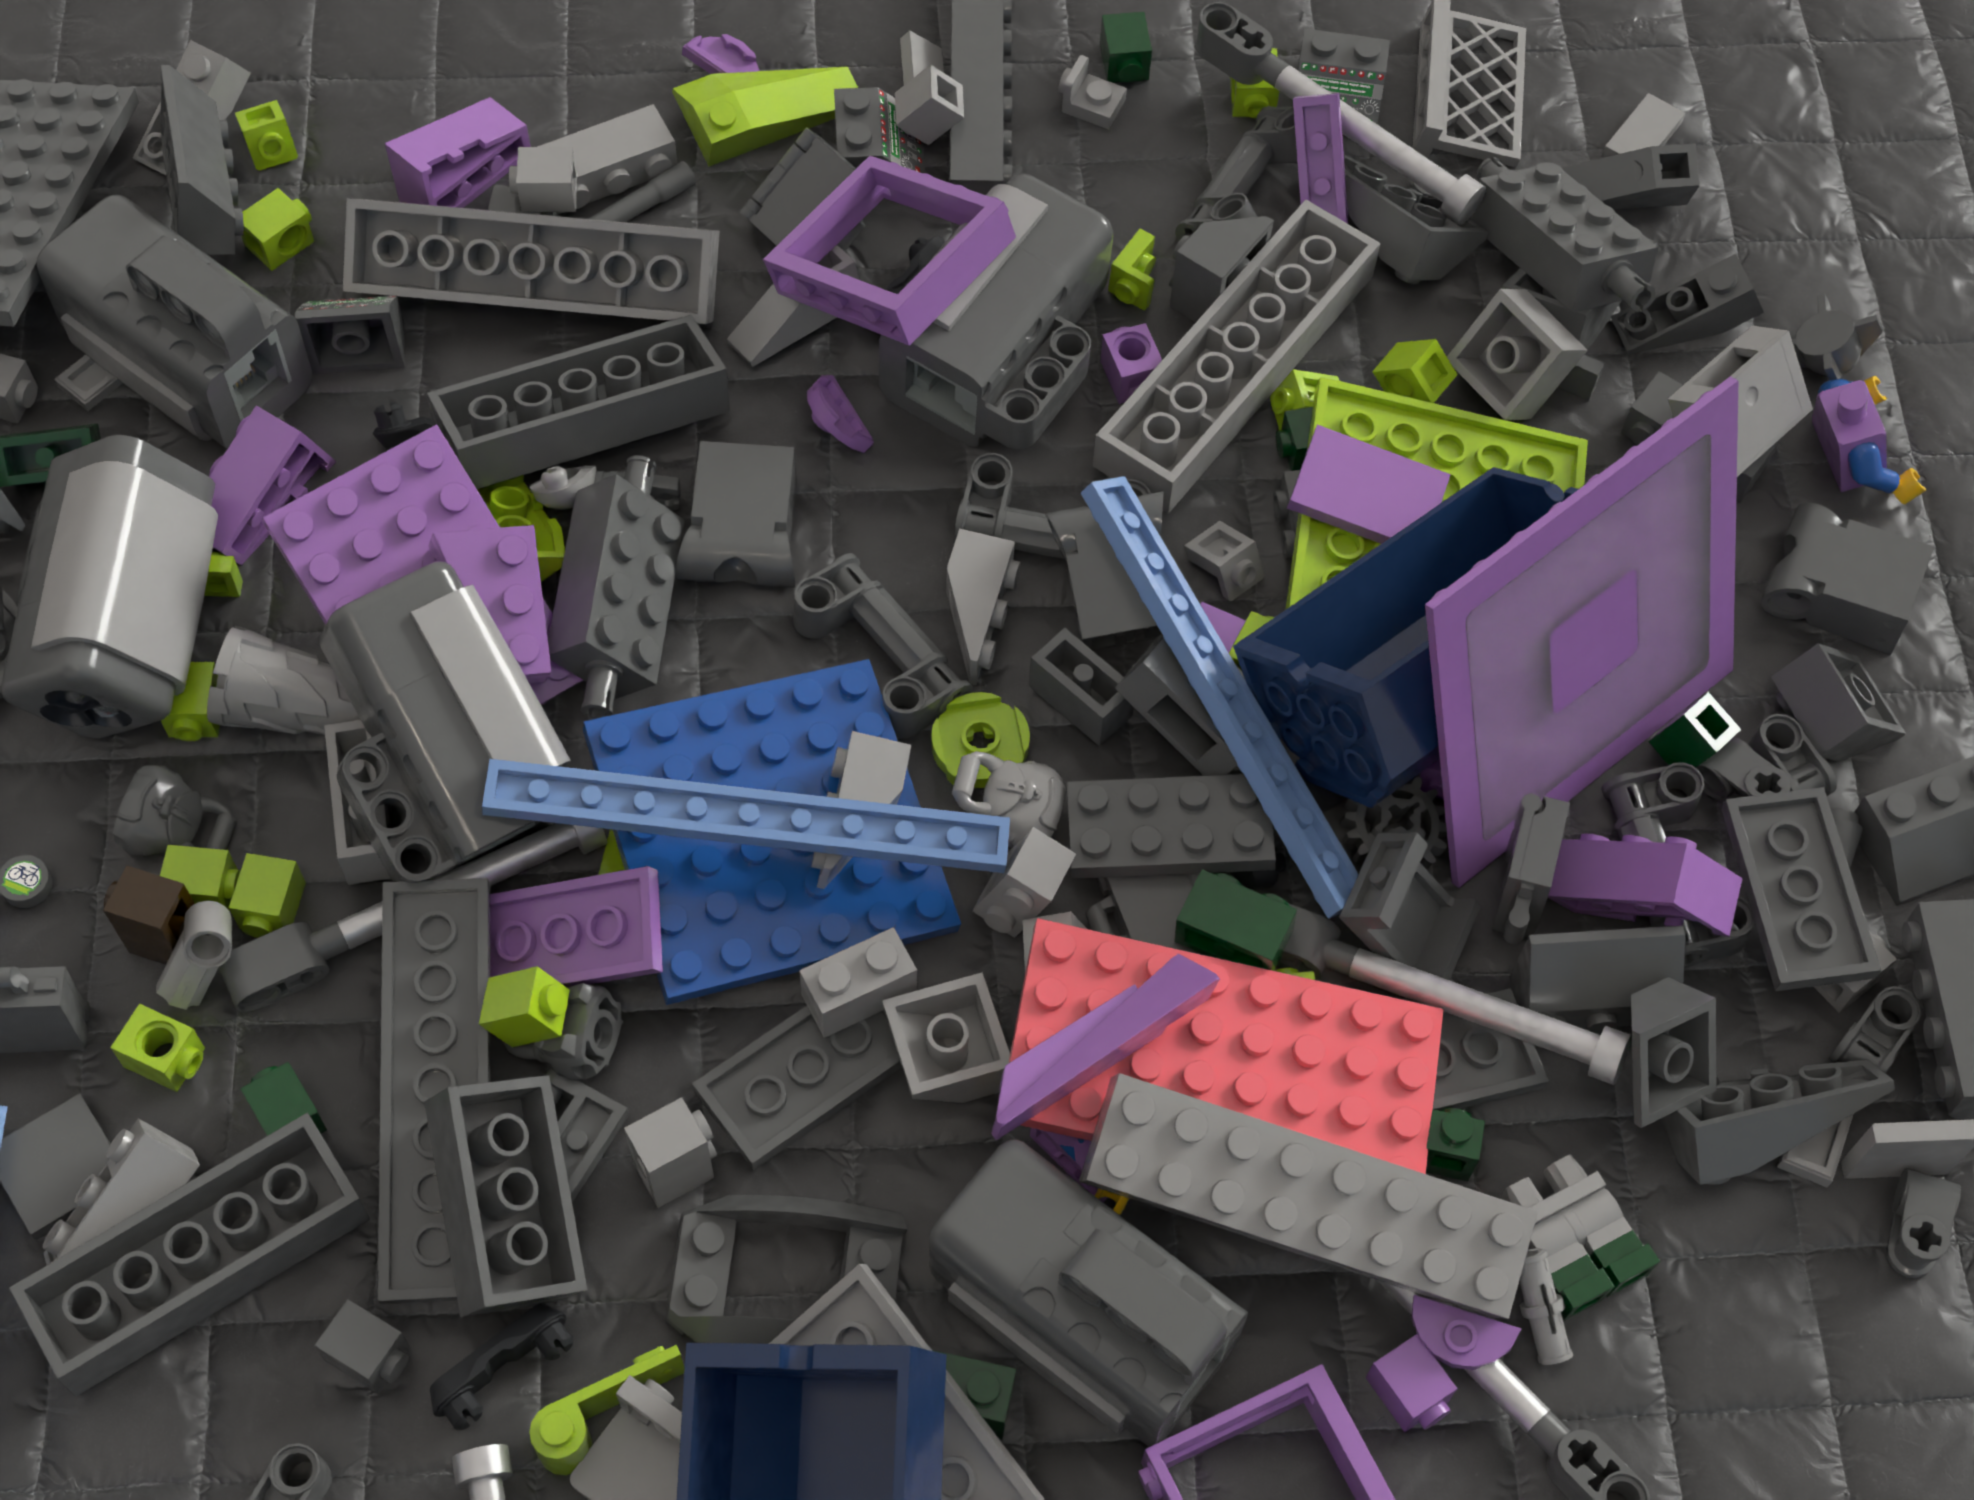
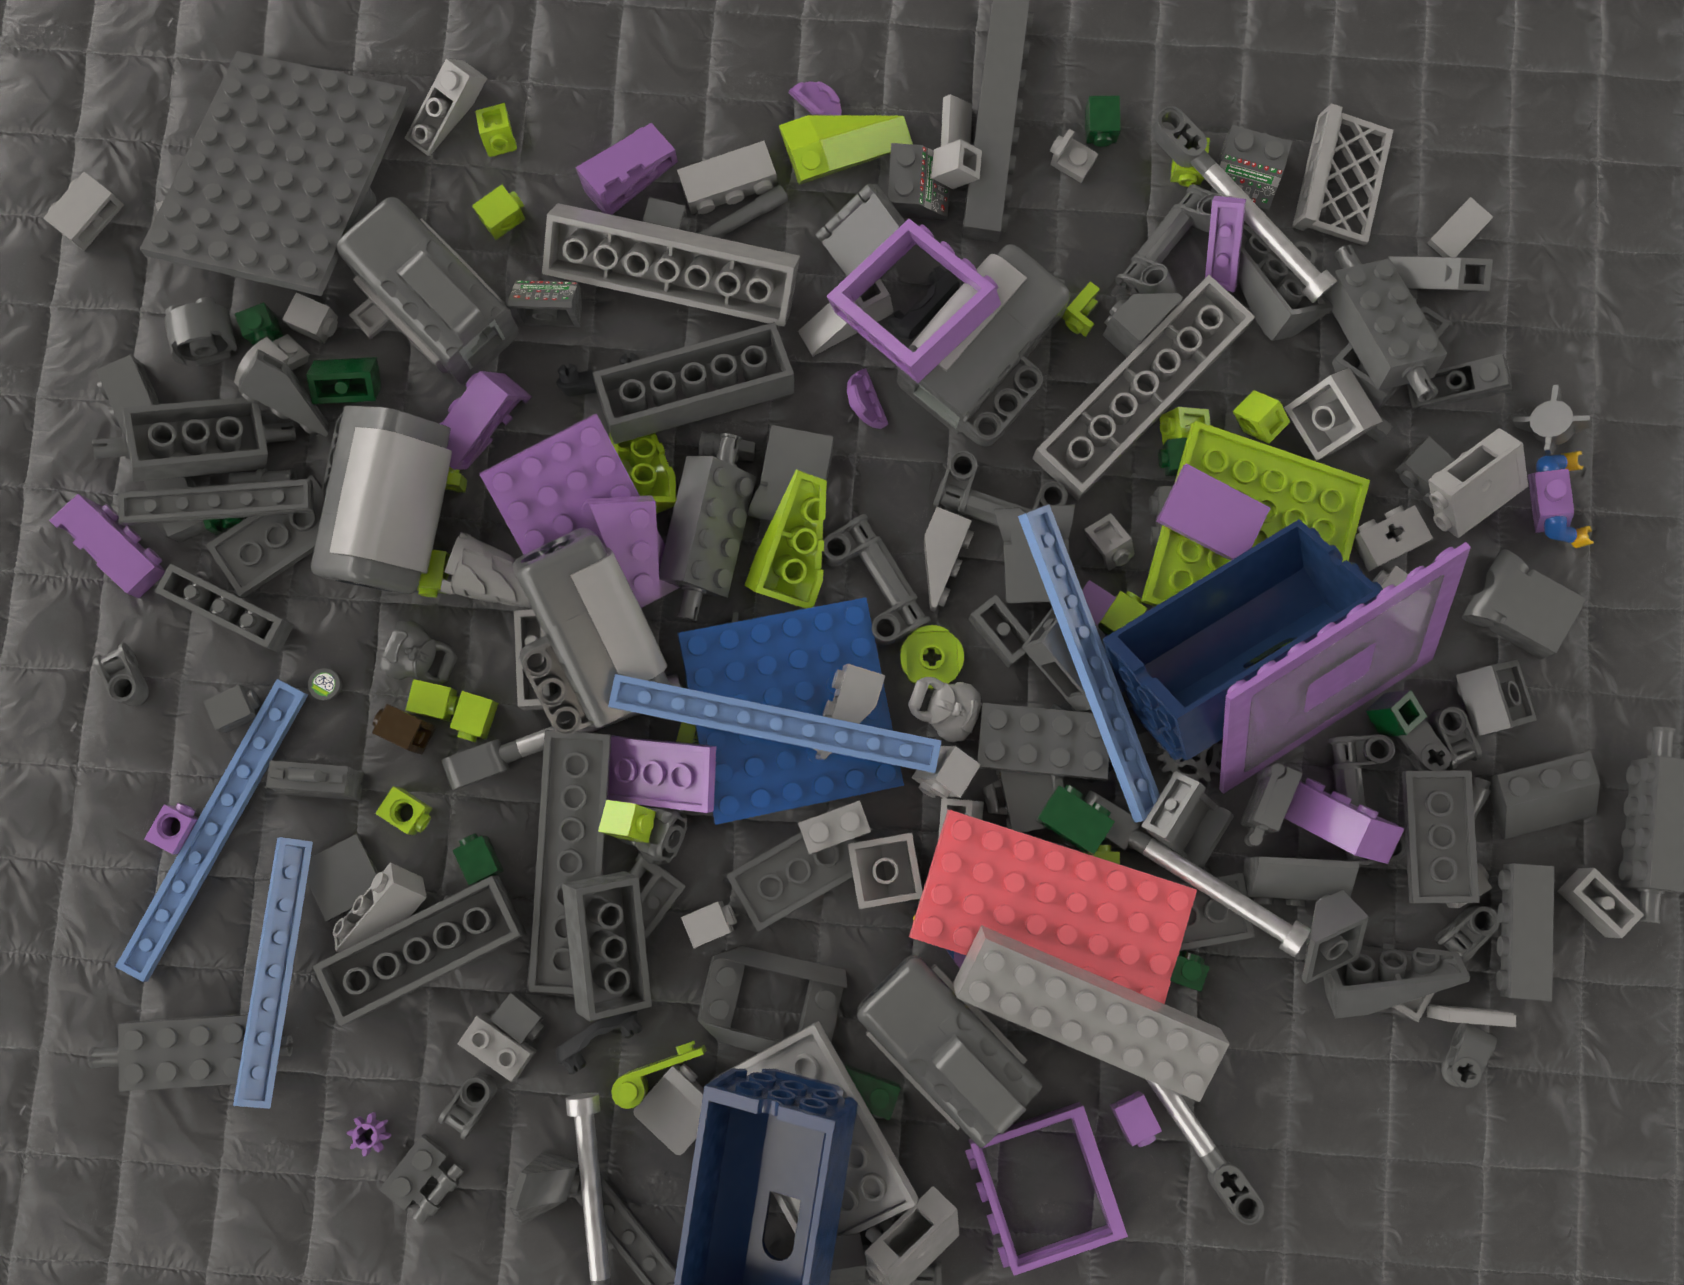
camera: 10 degrees right, 20 degrees up
light grey piece [156,901,232,1010] -> none
dark grey slope [161,65,244,255] -> none
light grey brick [509,147,578,212] -> none
light grey arm [530,465,596,510] -> none
medium lavender wedge [991,954,1220,1140] -> none
medium lavender brick [1100,323,1162,404] -> none
medium lavender plate [1411,1295,1522,1370] -> none
light grey hips [1501,1154,1661,1322] -> none
light grey pin [1519,1248,1573,1365] -> none
none -> light grey brick [457,1013,537,1082]
none -> lime wedge [744,470,827,609]

